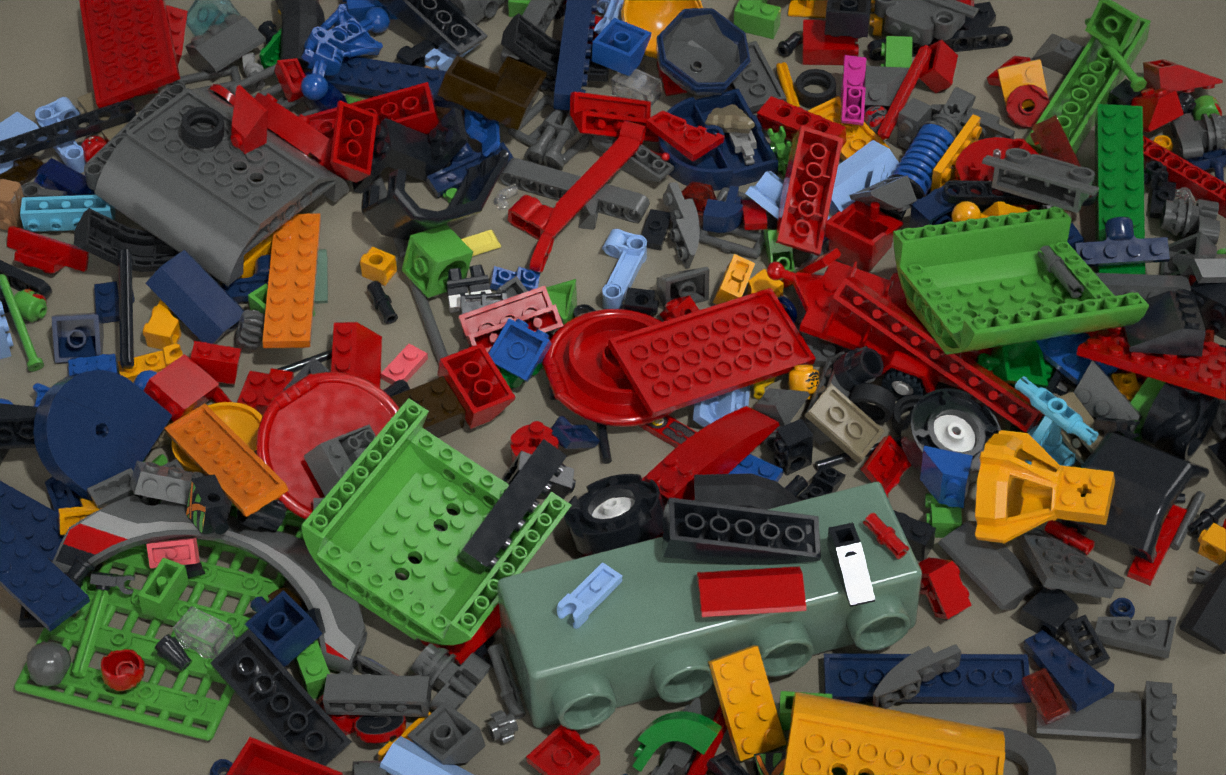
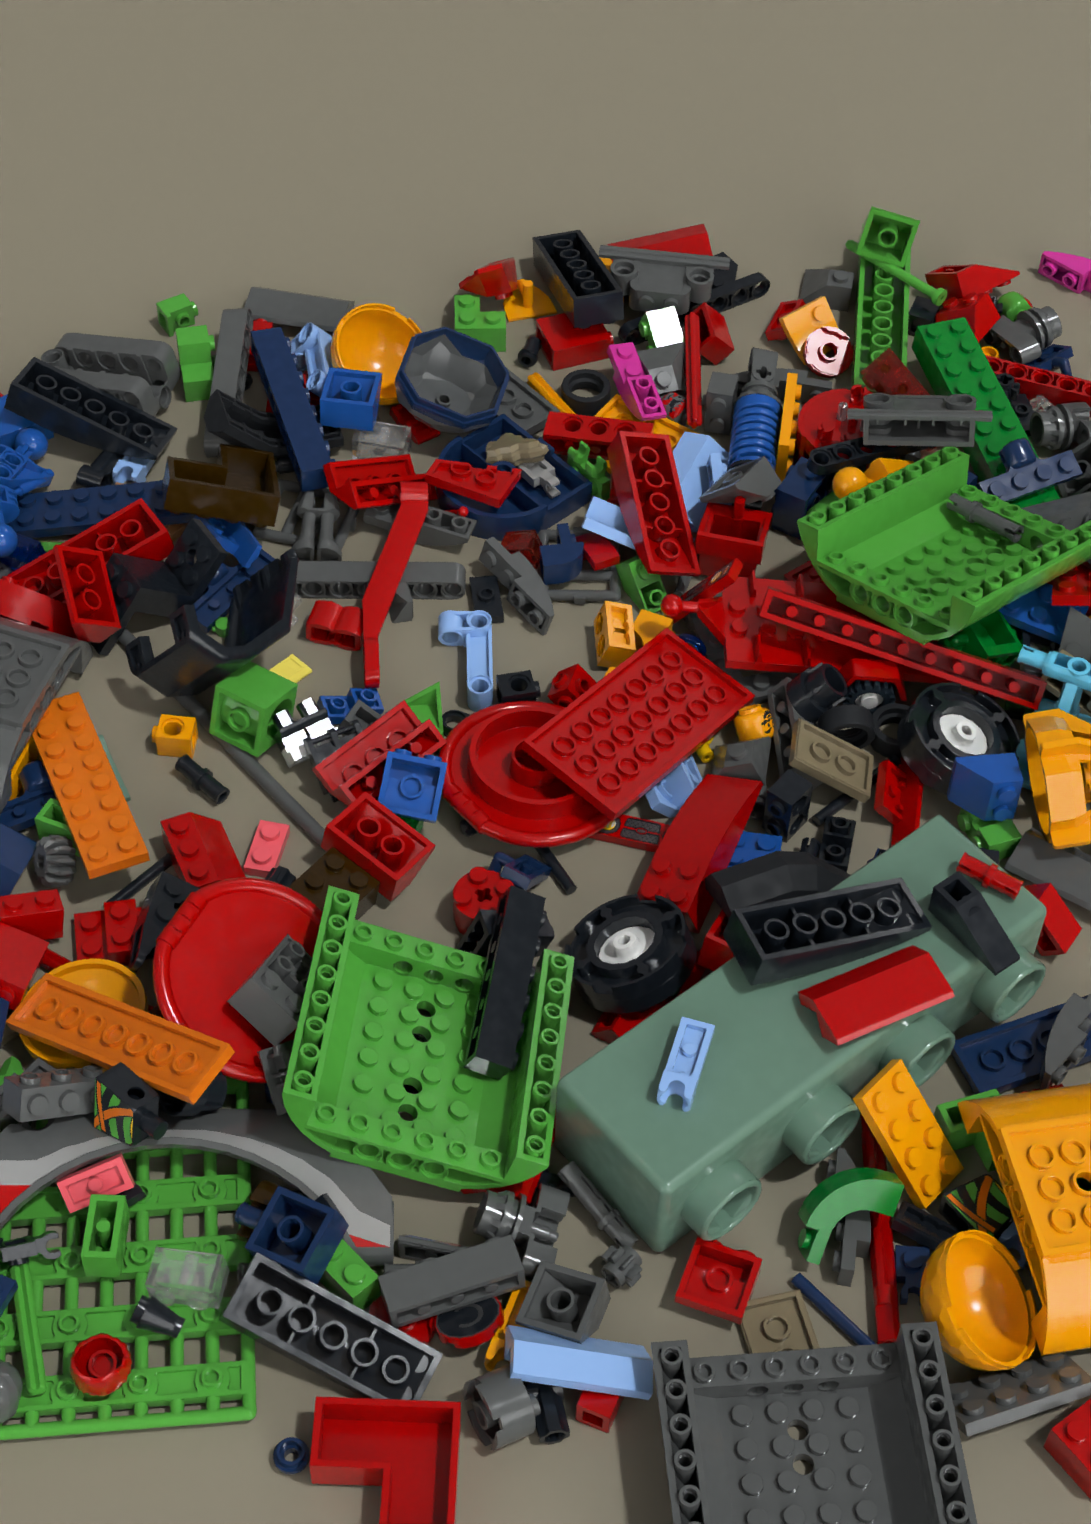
camera: 25 degrees left, 0 degrees up
dark grey slope [656,266,709,309] -> none

